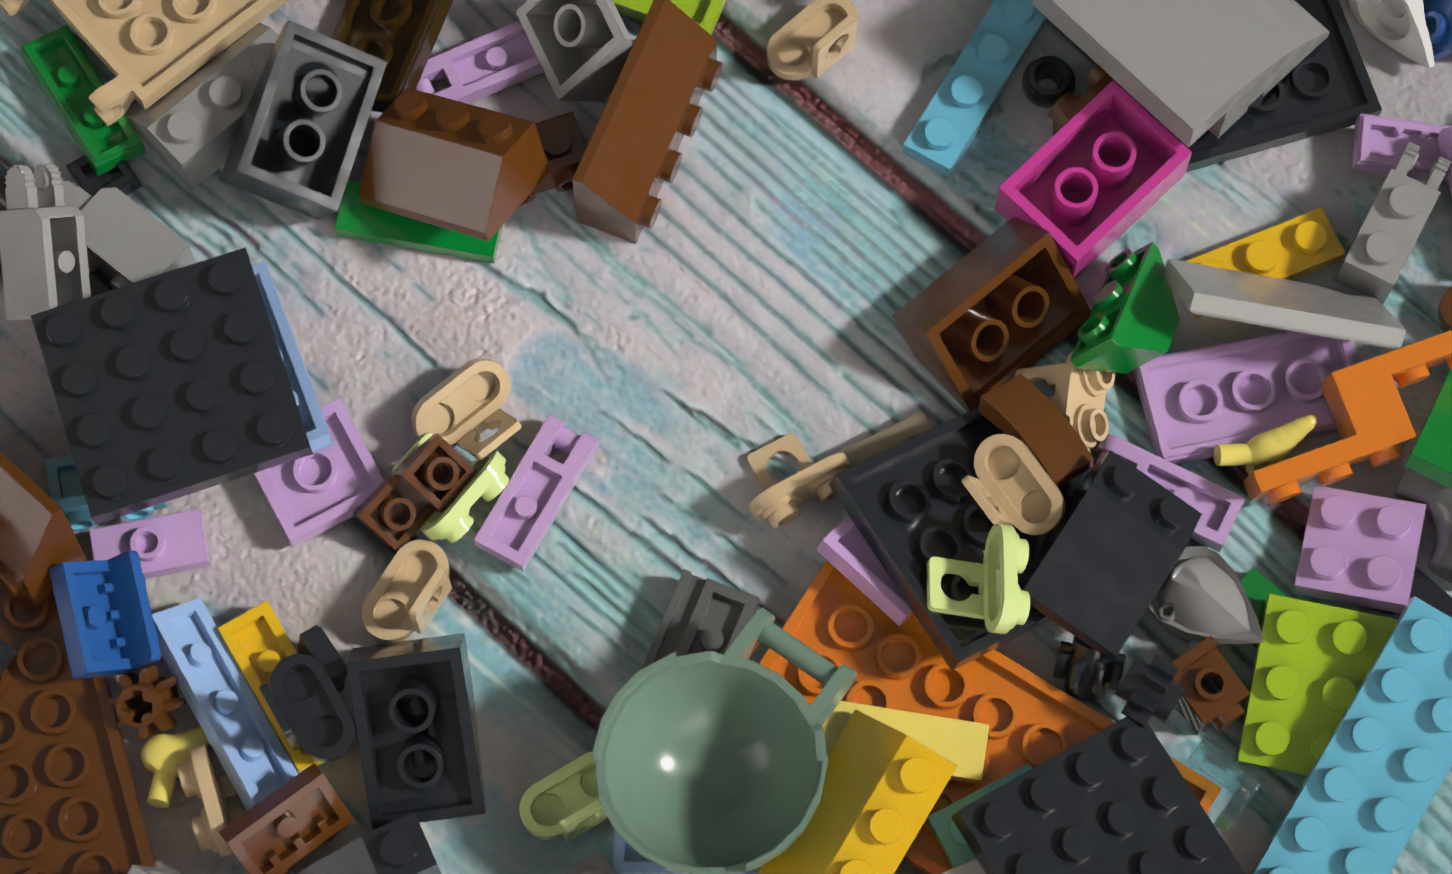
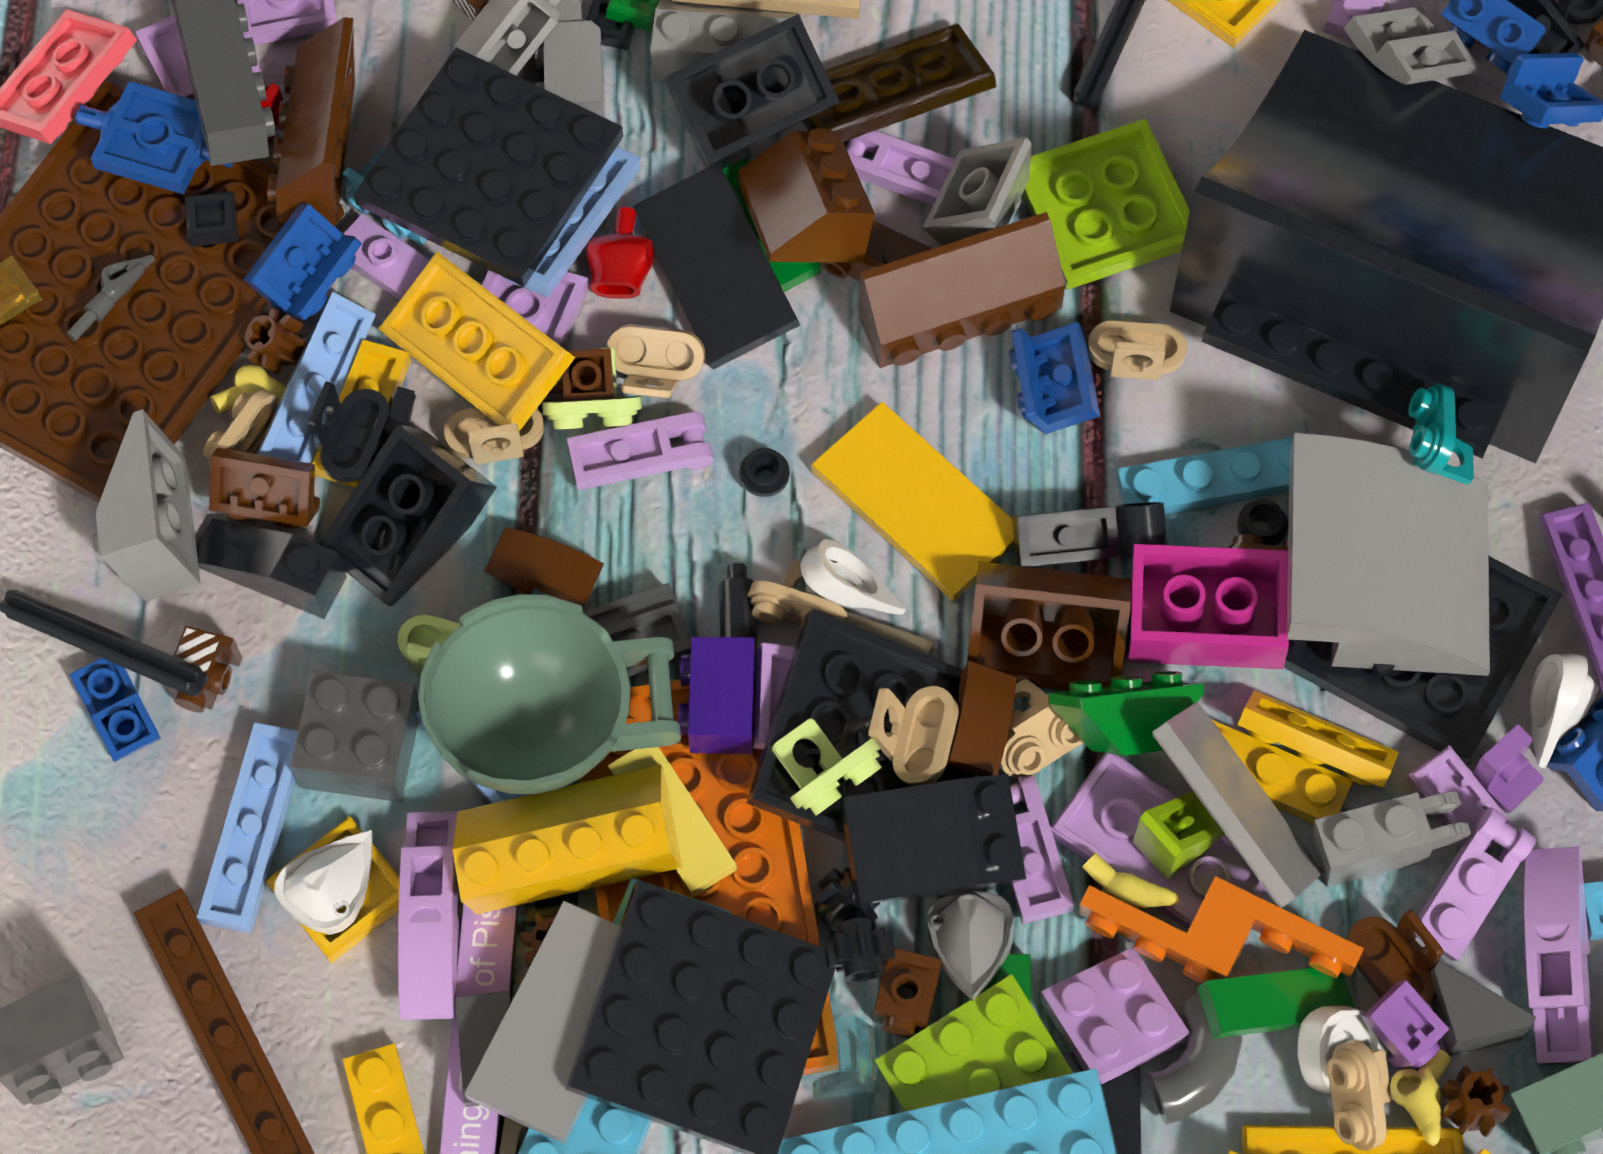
camera: 50 degrees right, 5 degrees down
none -> yellow tile [378,251,575,431]
none -> reddish brown slope [484,527,604,608]
none -> red piece [587,207,653,299]
none -> black tile [633,162,801,370]
none -> dark purple brick [679,637,755,754]
none -> black cylinder [719,563,757,662]
none -> black plate [740,448,790,497]
none -> white piece [800,539,906,615]
none -> yellow tile [811,402,1014,602]
none -> blue bracket [1009,322,1100,435]
none -> black plate [1012,502,1167,567]
none -> lime slope [1133,791,1225,881]
none -> yellow plate [1238,690,1399,788]
none -> medium lavender bracket [1472,724,1544,813]

